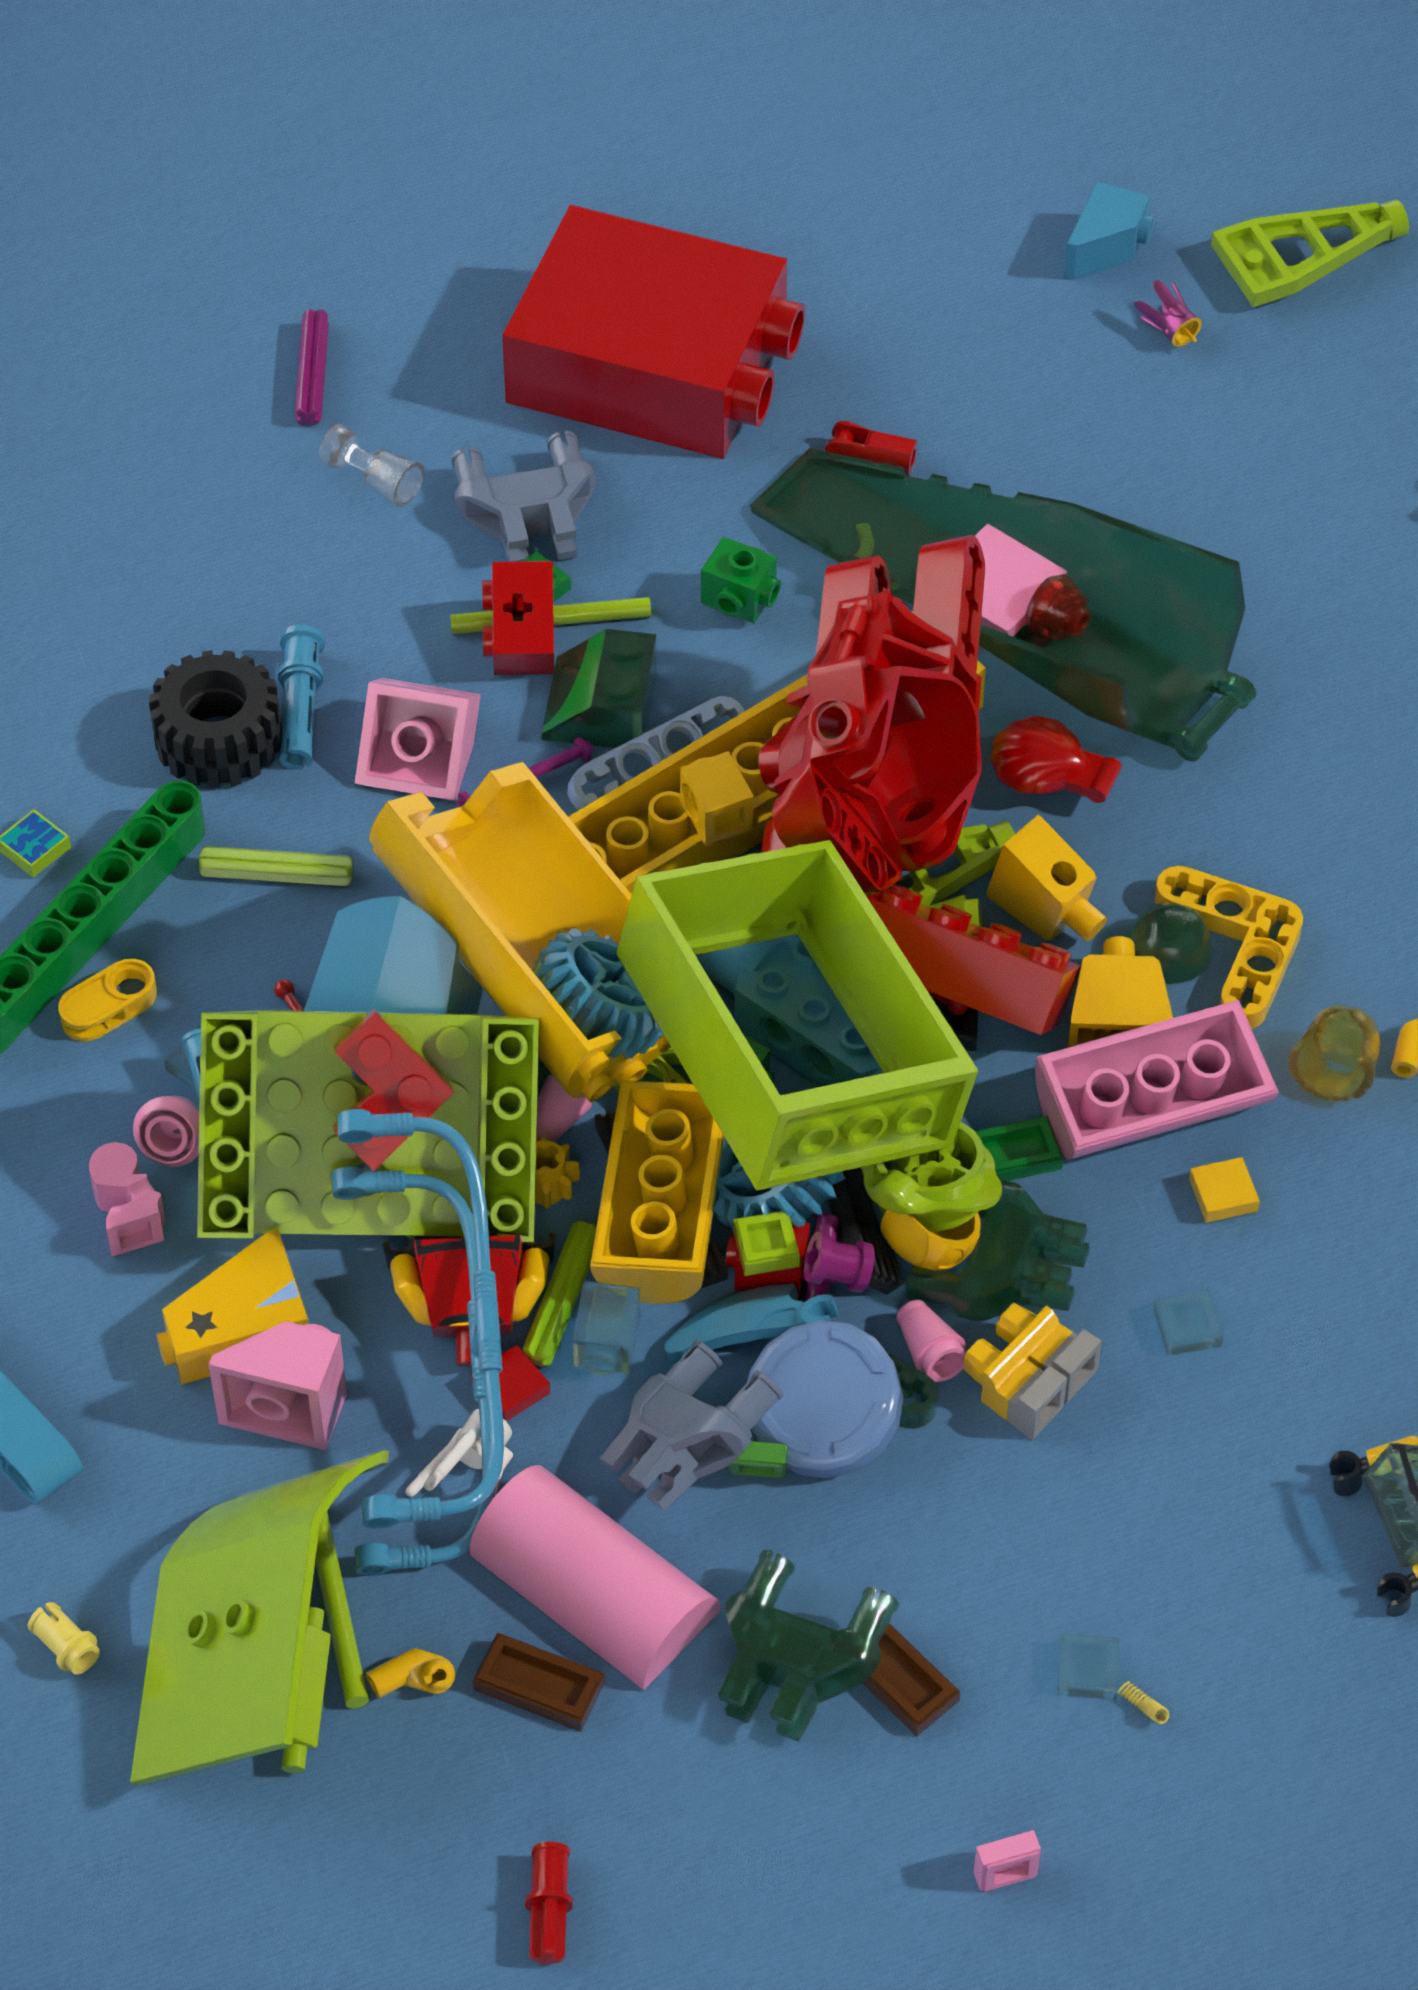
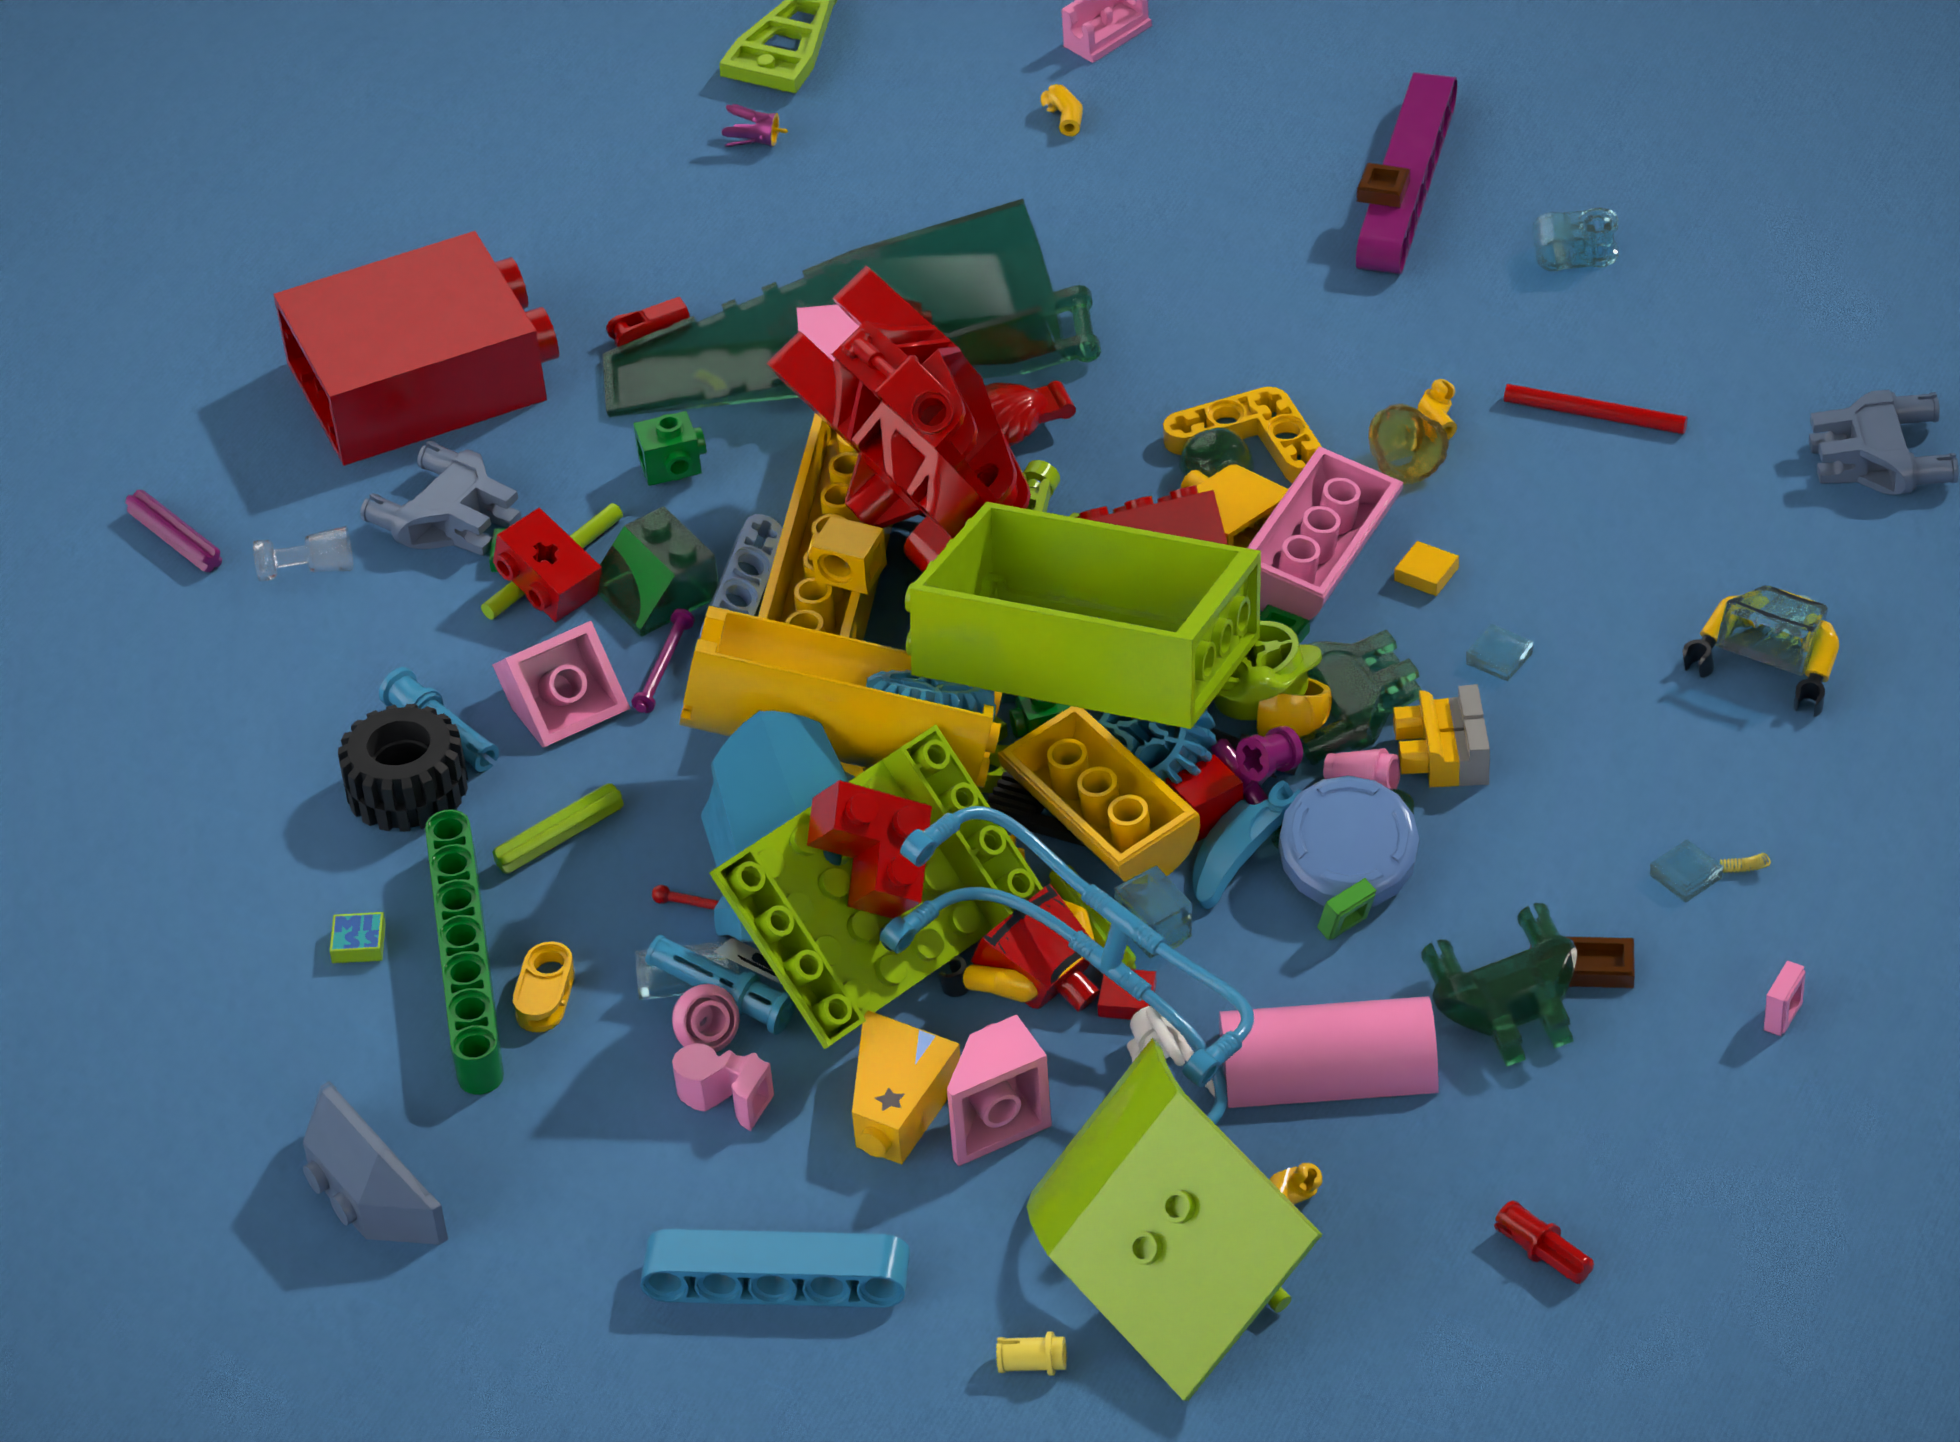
camera: 40 degrees left, 10 degrees down
reddish brown tile [473,1632,605,1732] -> none
sand blue connector [599,1339,784,1511] -> none
lime tile [733,1211,800,1276] -> none
yellow torso [985,814,1107,942] -> none
dark azure slope [1064,181,1155,280] -> none

